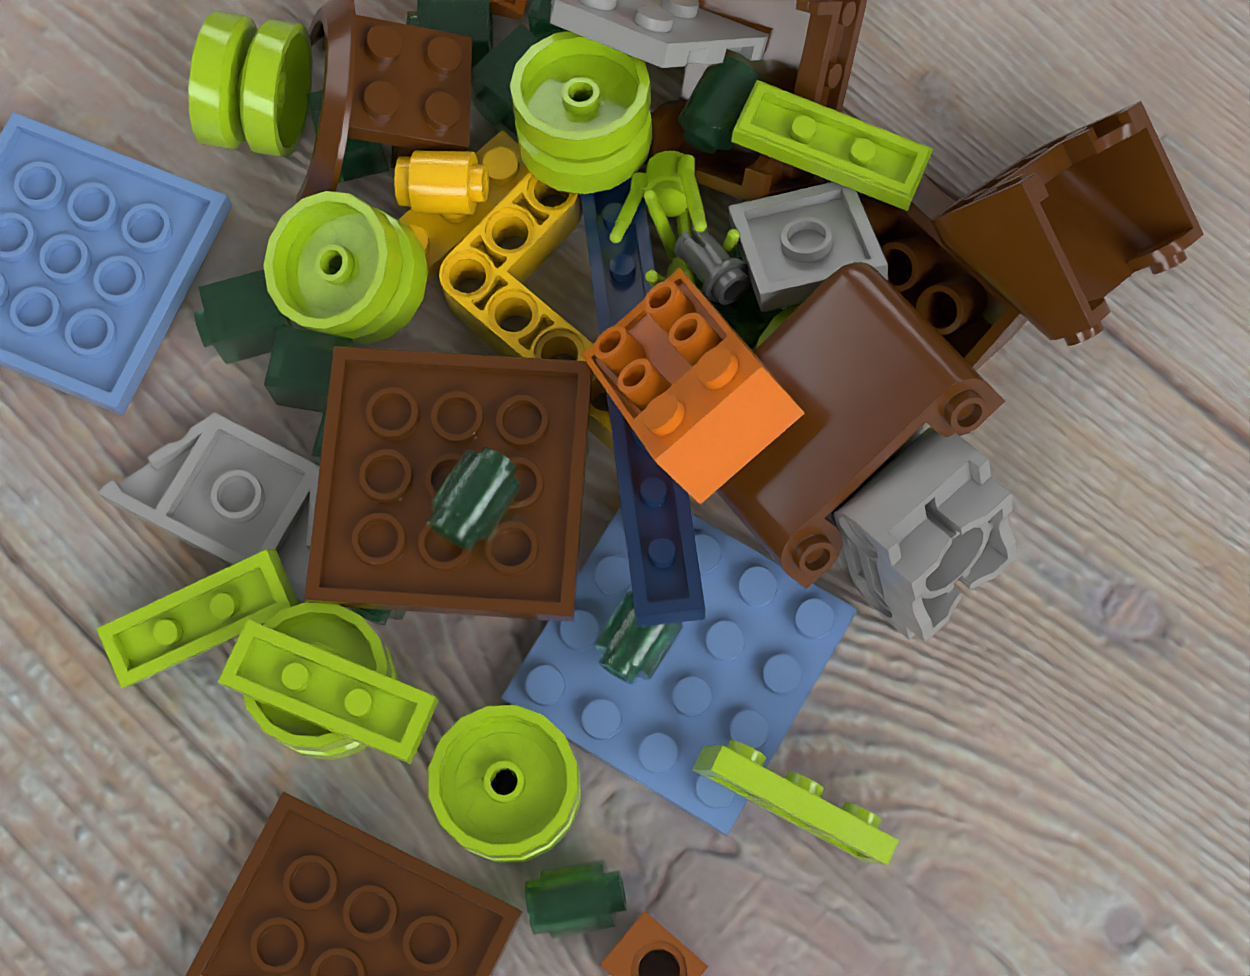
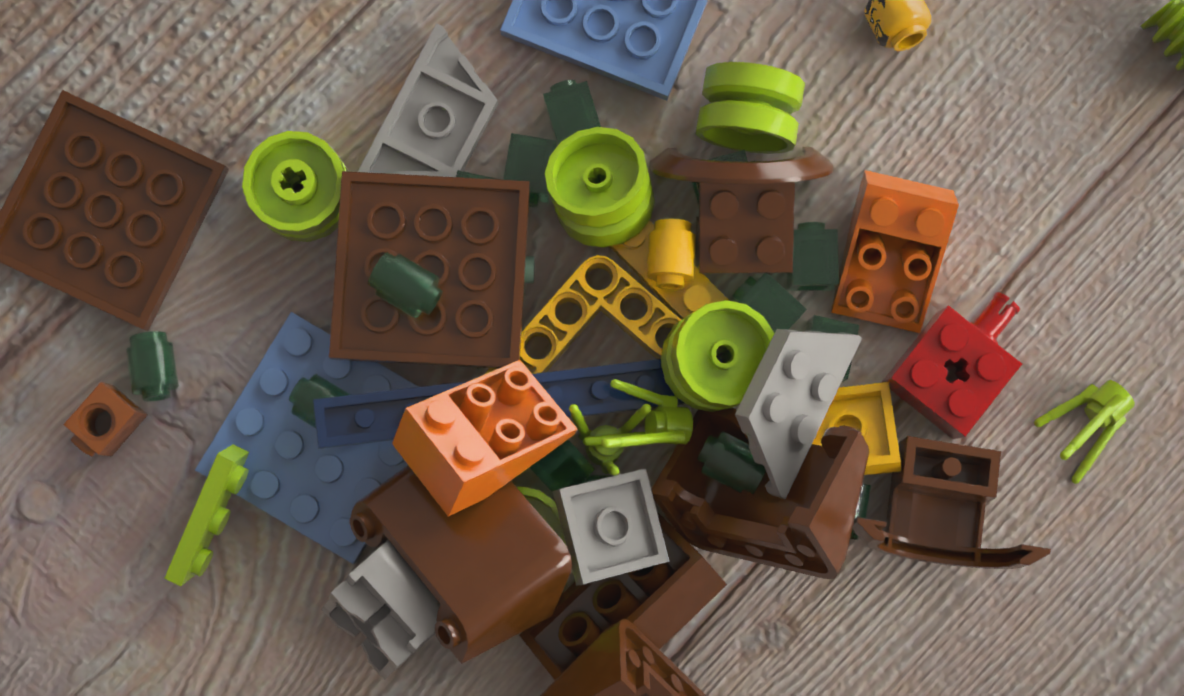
camera: 85 degrees right, 10 degrees up
lime plate [96,548,299,688] -> none
lime plate [217,619,439,765] -> none
lime wheel [428,705,581,863] -> none
dark grey pin [674,226,750,305] -> none
lime tile [731,80,933,211] -> none

